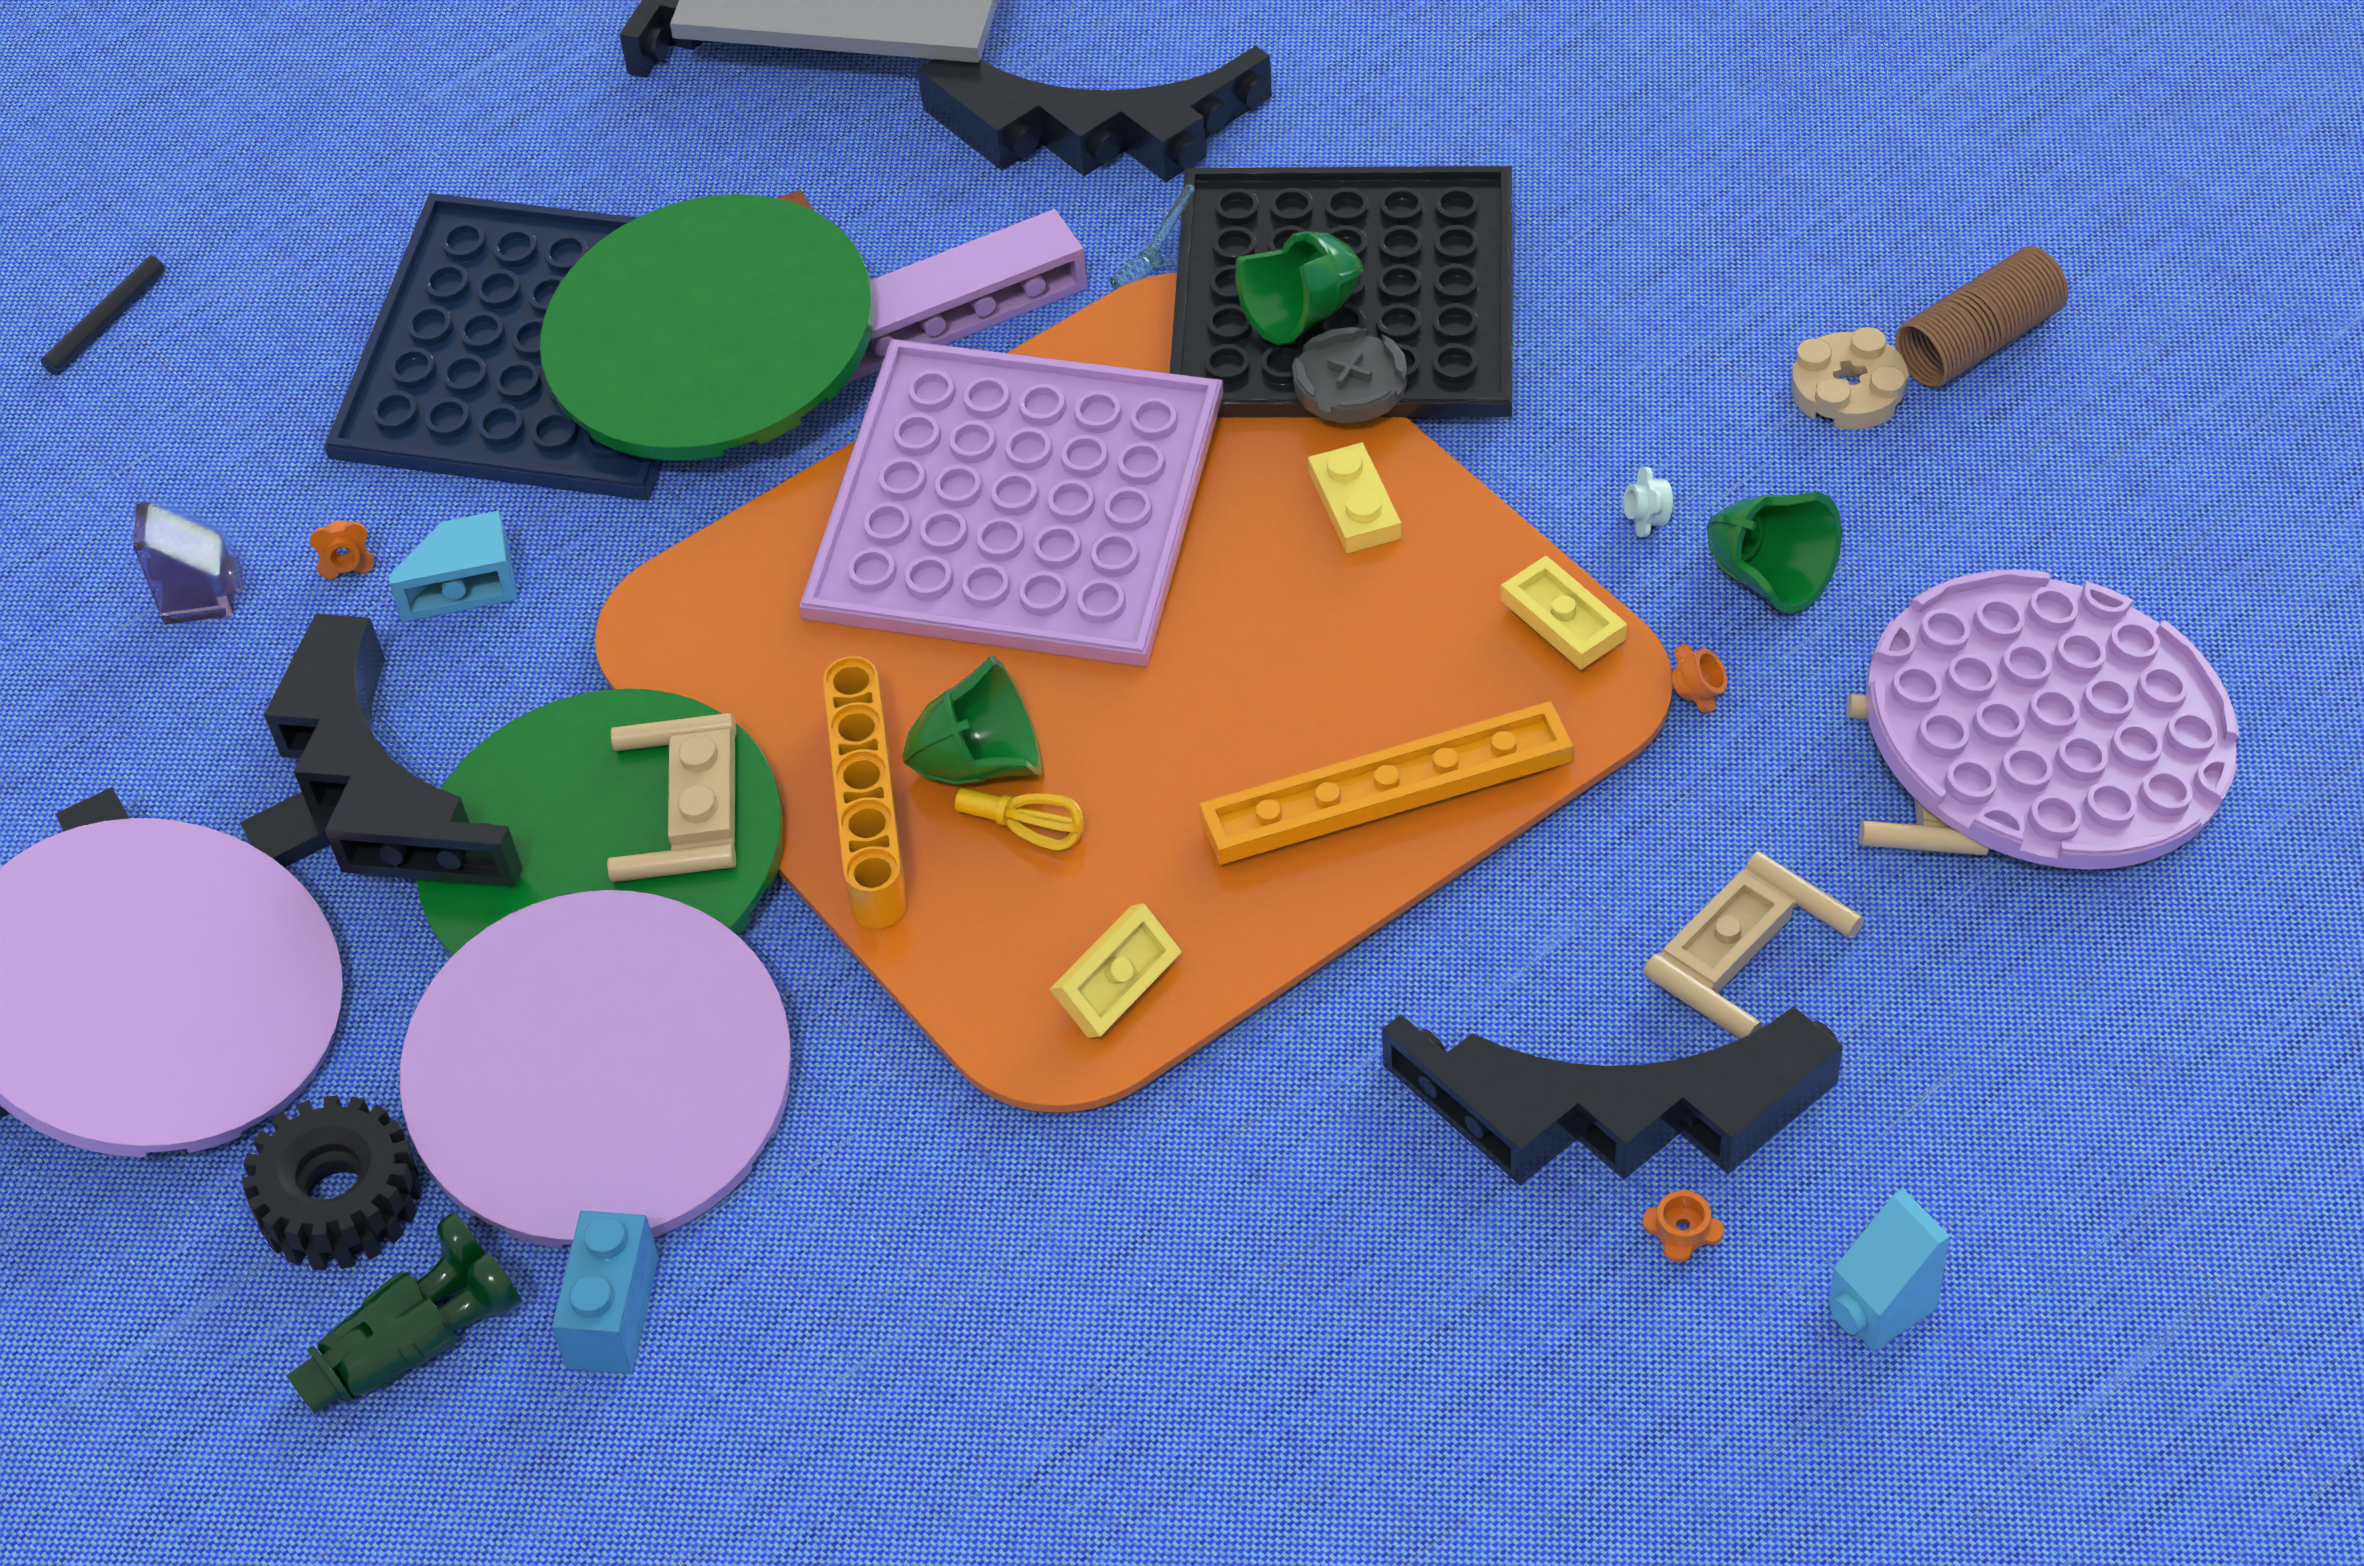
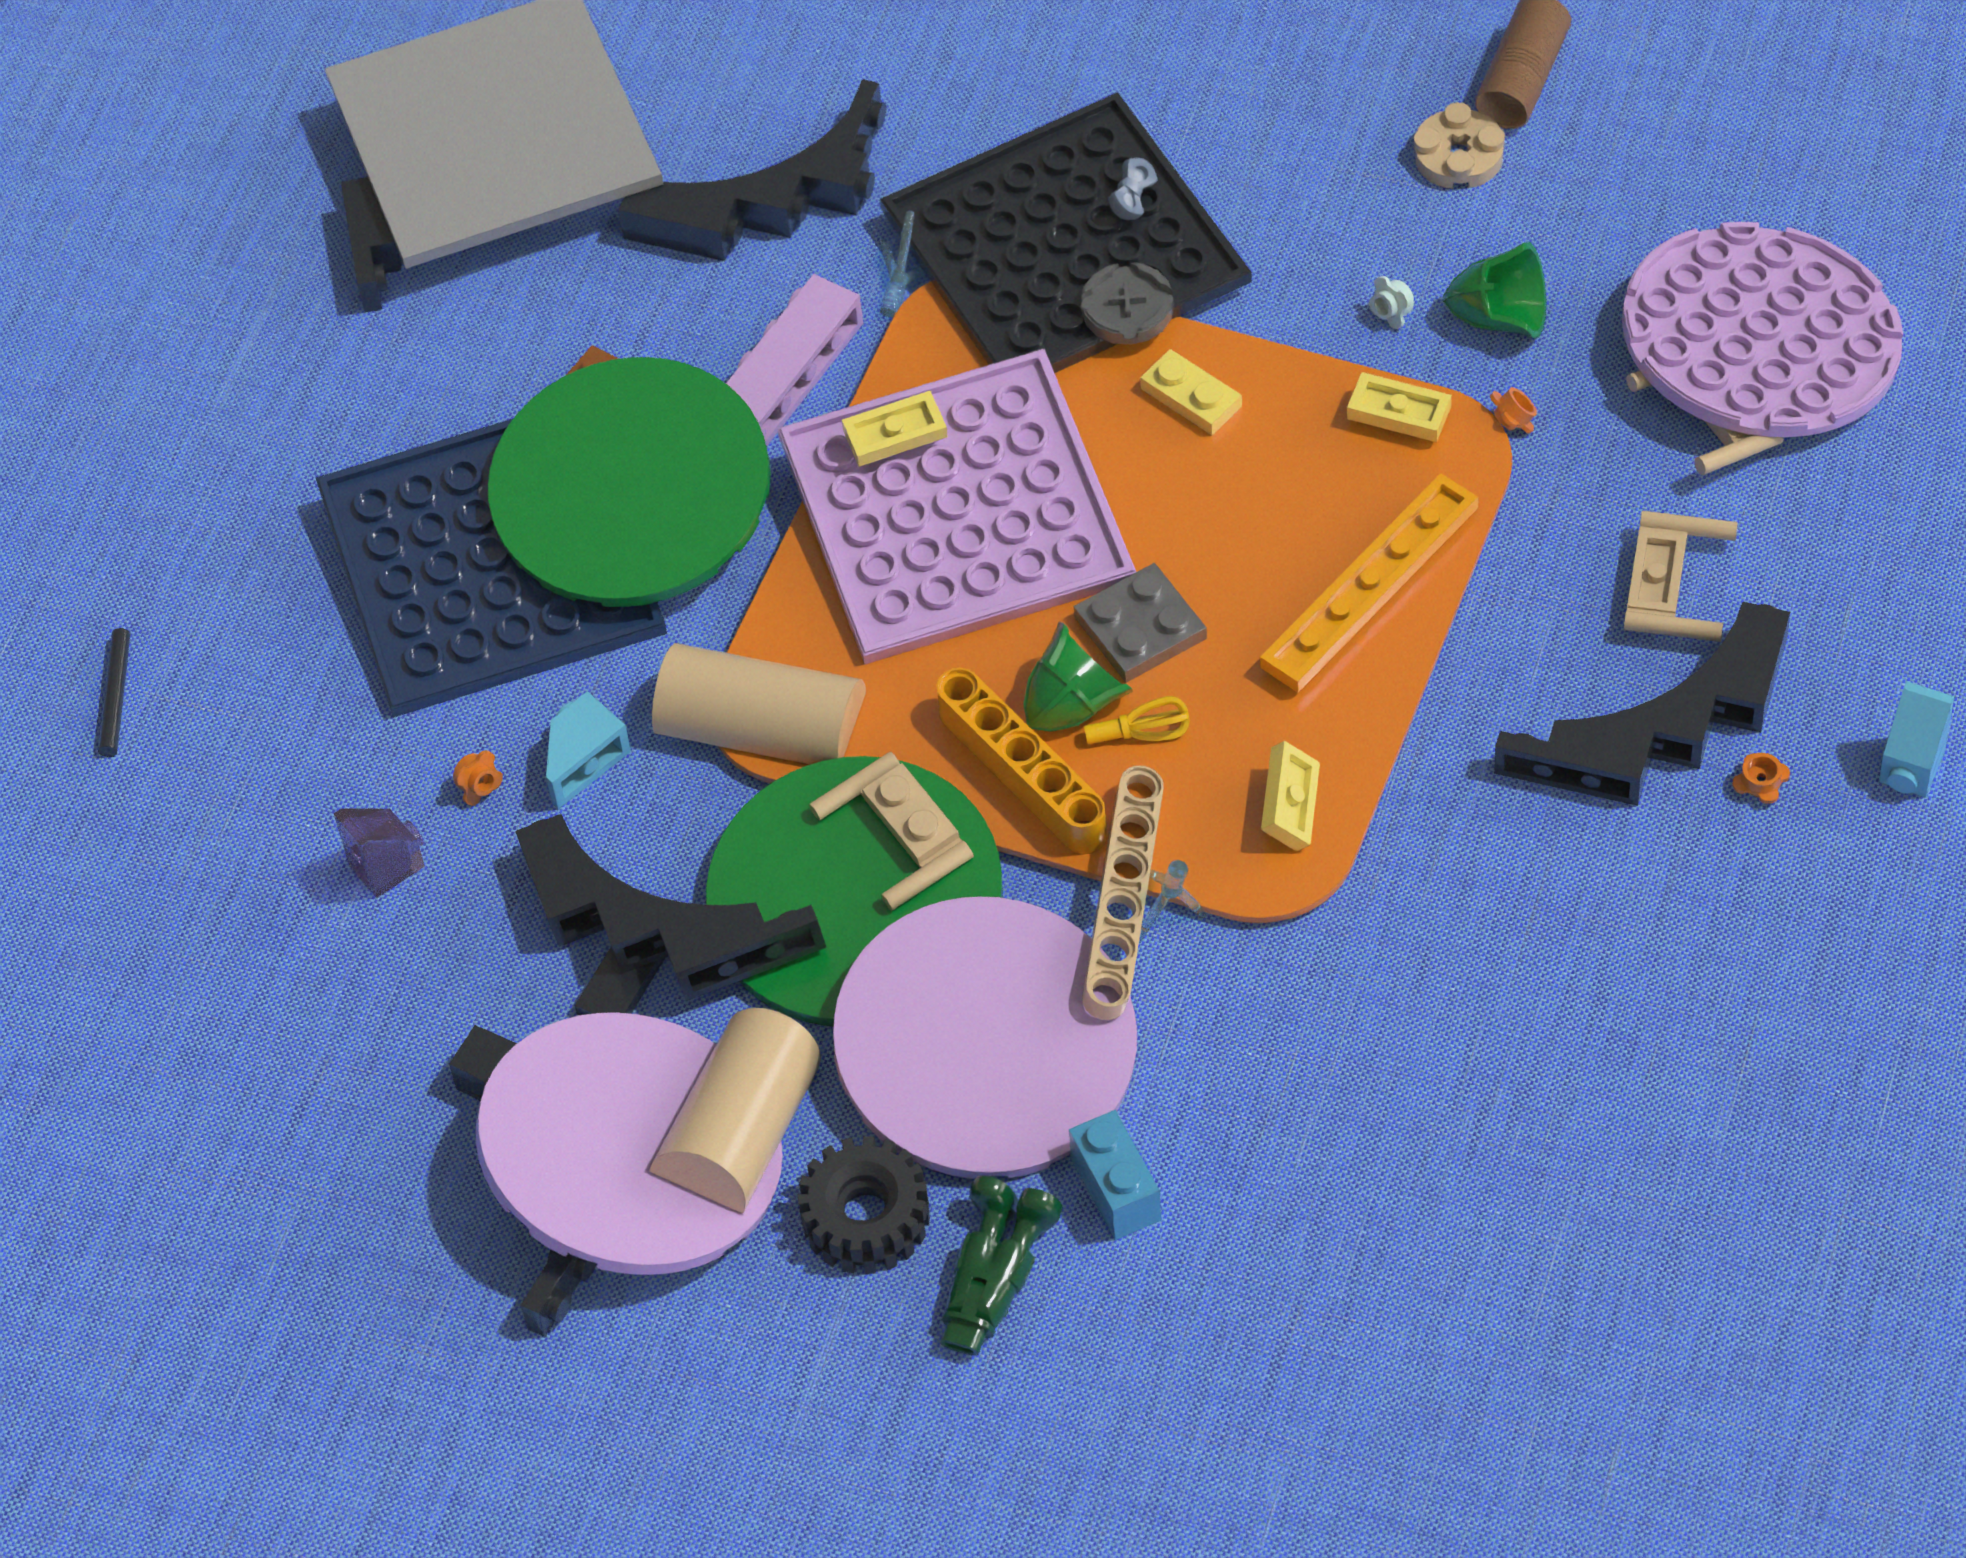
camera: 30 degrees left, 5 degrees up
green helmet [1235,231,1363,345] -> none
none -> tan brick [649,1008,821,1214]
none -> tan brick [652,643,866,764]
none -> light yellow plate [842,391,947,467]
none -> flat silver plate [1074,563,1207,683]
none -> tan beam [1082,766,1164,1020]
none -> sand blue piece [1108,158,1157,220]
none -> clear light blue plant [1139,860,1207,943]

